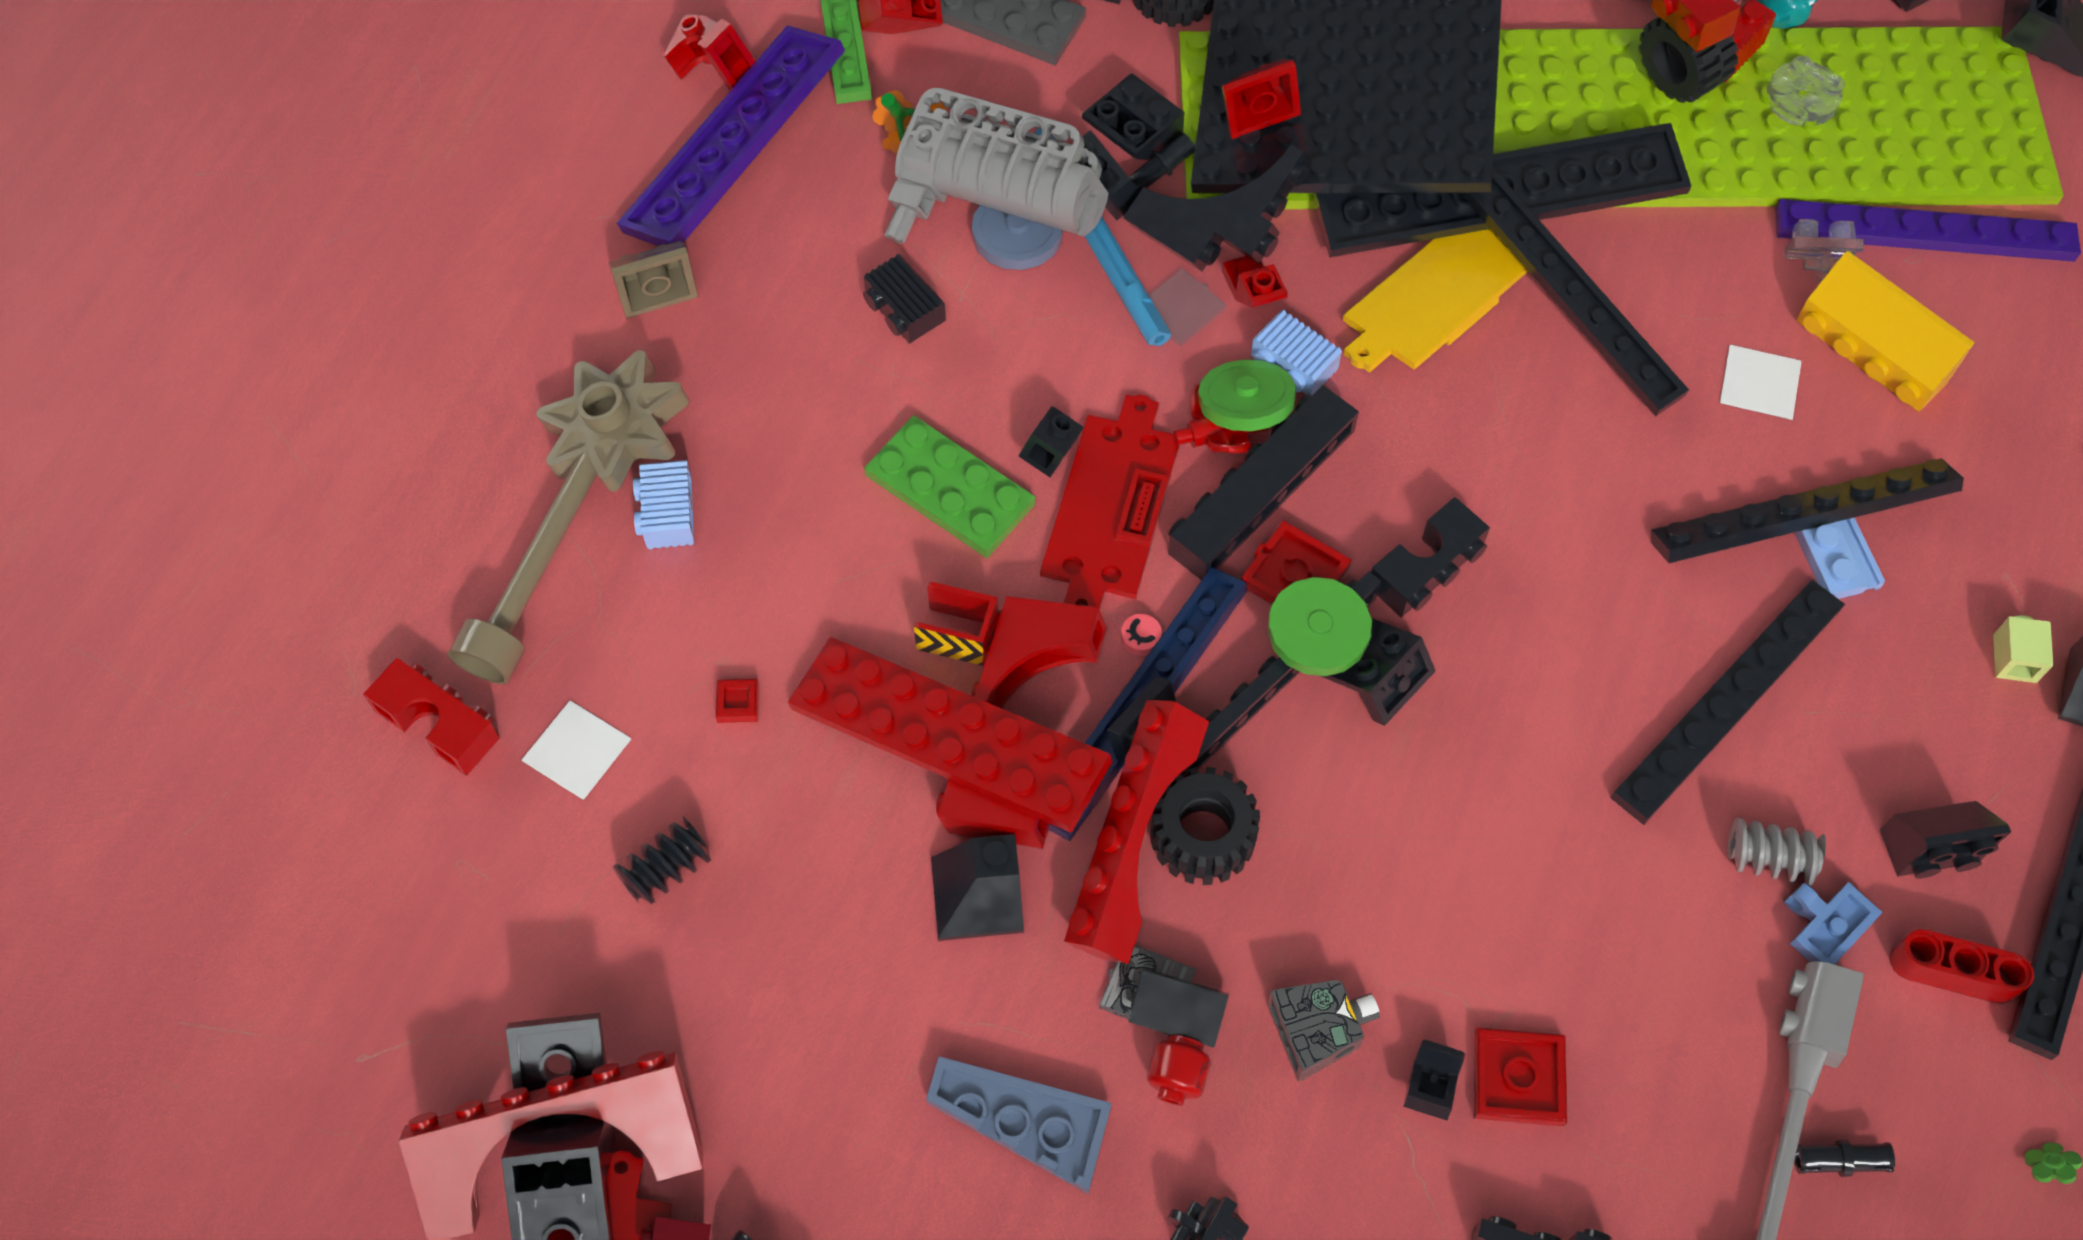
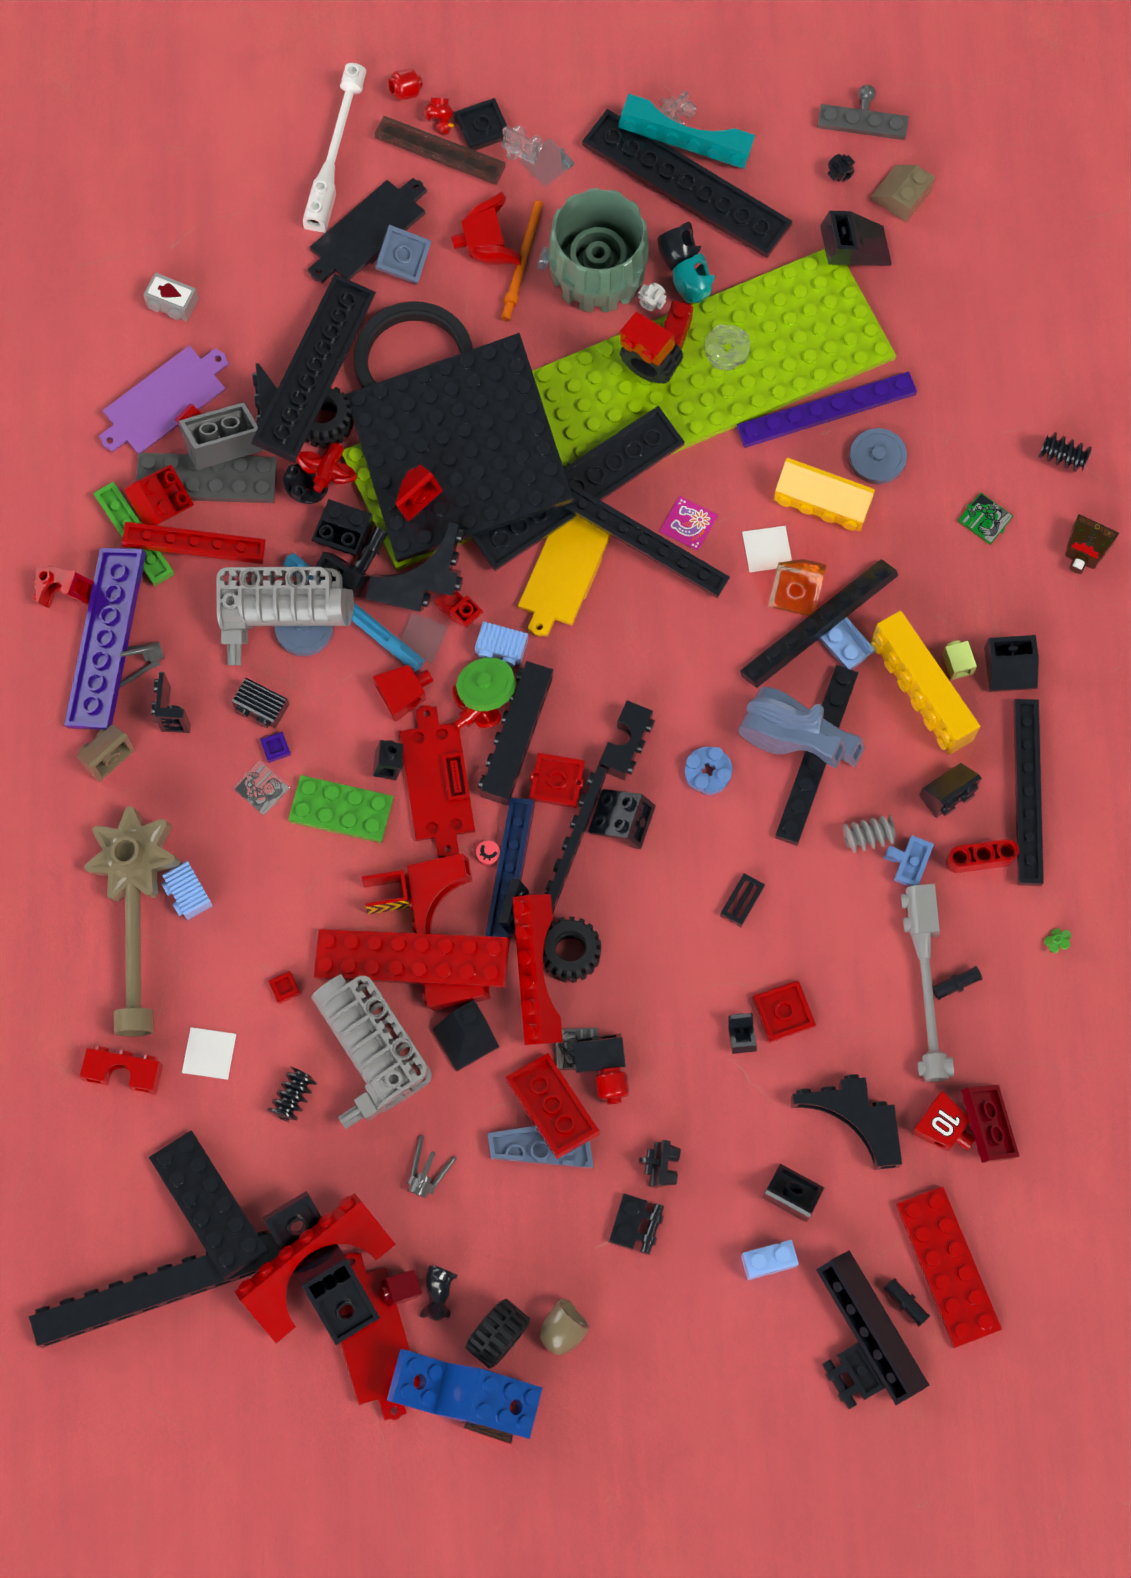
camera: 25 degrees left, 10 degrees up
orange plant [872,90,947,154] -> none
bright green wheel [1267,577,1372,676] -> none
dark grey torso [1267,980,1380,1082] -> none
clear hips [1784,219,1864,281] -> none
none -> black brick [29,1230,281,1348]
none -> dark grey plant [119,641,164,688]
none -> red plate [122,522,266,564]
none -> black plate [149,1130,269,1280]
none -> black bracket [151,672,191,733]
none -> clear piece [233,760,291,816]
none -> dark purple tile [260,731,291,763]
none -> black dish [283,463,328,504]
none -> red plant [297,443,357,492]
none -> light grey piece [311,974,432,1129]
none -> red torso [373,665,434,722]
none -> dark grey plant [407,1135,457,1198]
none -> red plate [506,1053,600,1159]
none -> dark pink sticker [659,496,718,551]
none -> medium blue plate [684,747,733,795]
none -> black tile [720,873,765,927]
none -> sand blue animal [738,687,865,768]
none -> clear orange slope [768,559,826,616]
none -> sand blue wheel [849,428,907,485]
none -> yellow brick [871,610,981,755]

